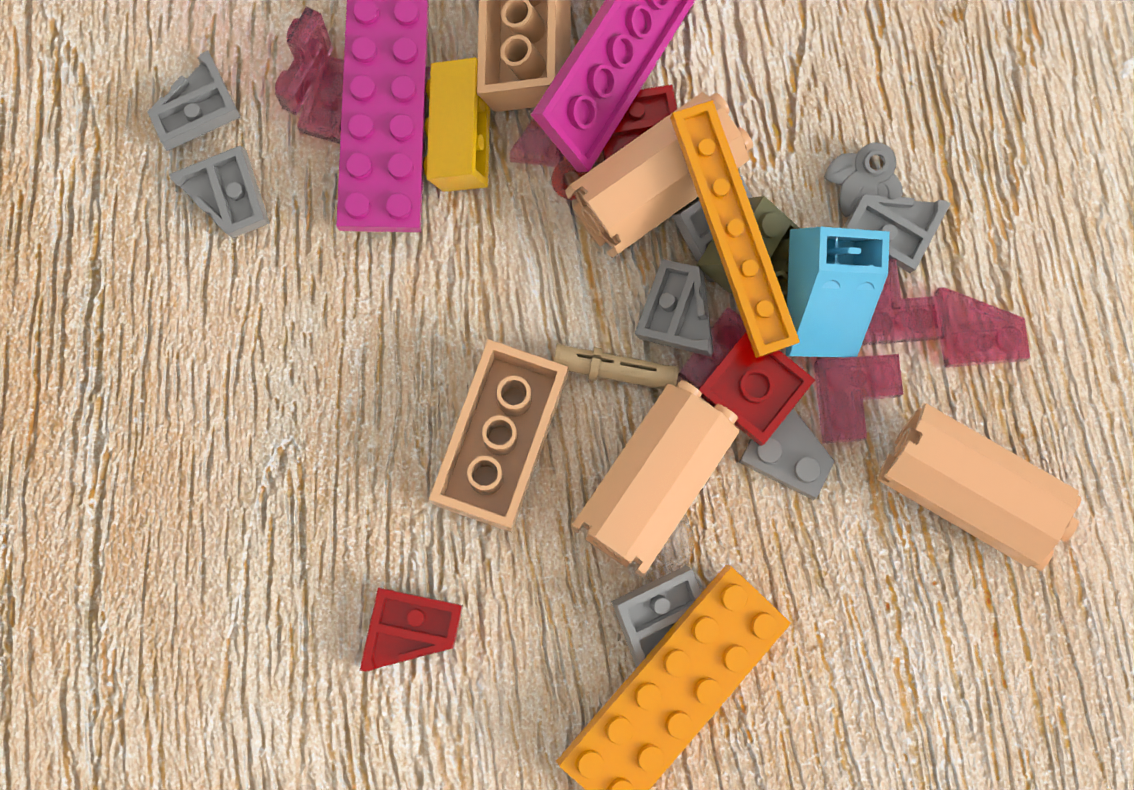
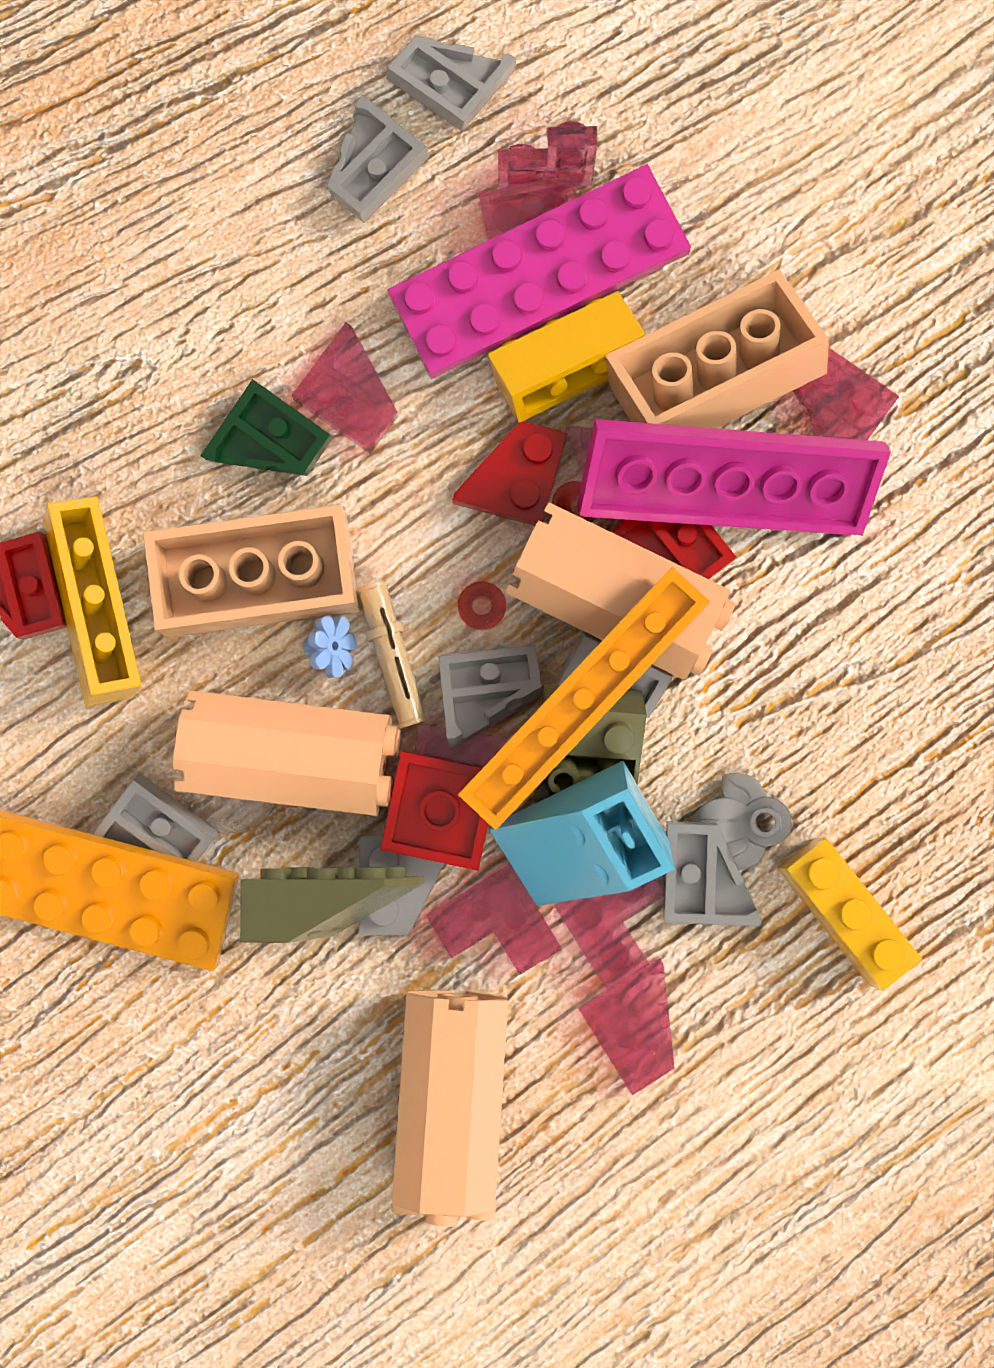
camera: 70 degrees right, 5 degrees up
none -> yellow brick [43,496,141,707]
none -> dark green wing [200,379,334,476]
none -> olive slope [240,866,424,943]
none -> clear pink wing [292,322,399,454]
none -> light blue plant [303,616,357,678]
none -> red wing [452,421,567,526]
none -> clear red plate [458,581,506,630]
none -> yellow brick [777,838,923,991]

